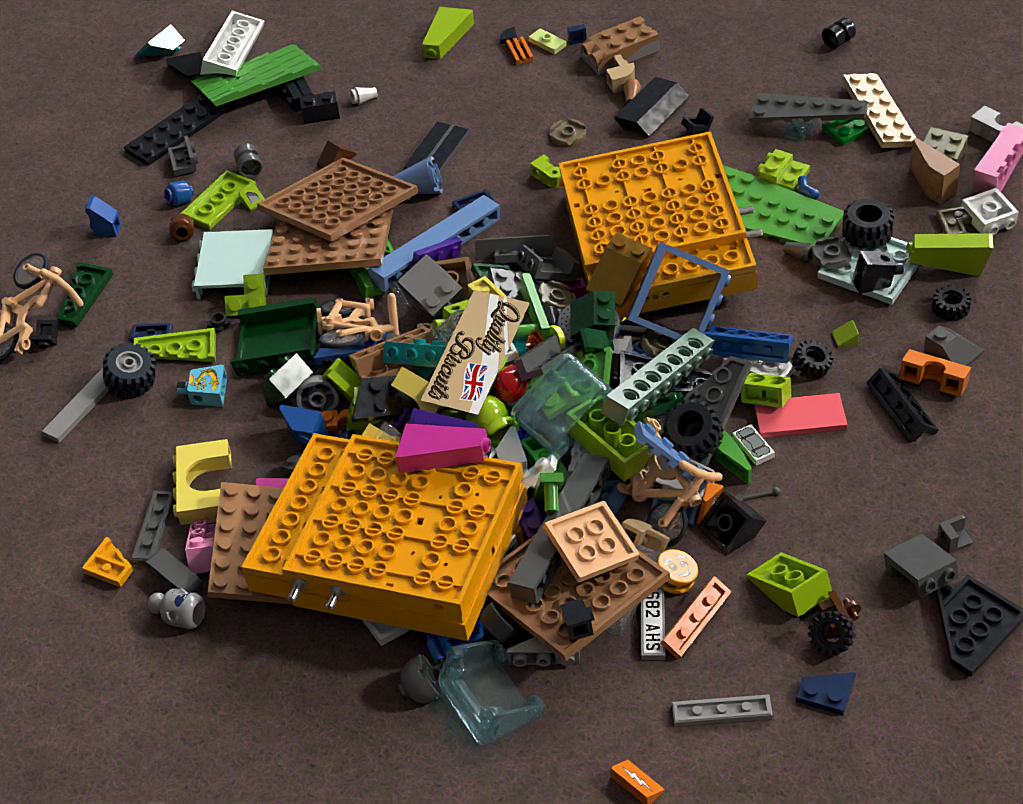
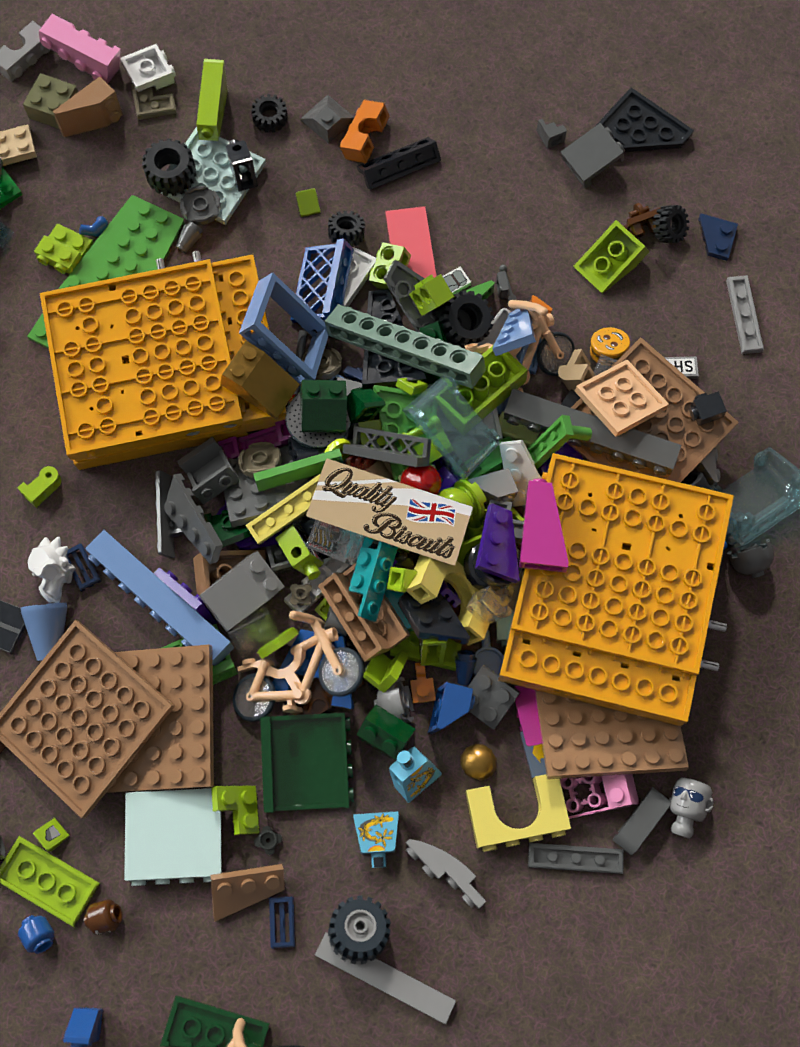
camera: 100 degrees left, 25 degrees up
light orange wing [82,537,133,587] -> none
lime wing [134,328,216,362] -> none
plate [660,576,731,659] -> none
black slope [698,491,766,555] -> none
none -> white head [28,537,76,603]
none -> dark grey wing [164,473,223,564]
none -> medium nougat wing [210,864,285,922]
none -> lime tile [257,627,299,659]
none -> lime slope [387,567,417,593]
none -> medium azure torso [389,747,442,803]
none -> lime tile [396,378,428,395]
none -> light grey slope [406,839,486,909]
none -> lime brick [409,274,454,316]
none -> pearl gold hair [460,744,497,781]
none -> dark grey tile [496,271,509,300]

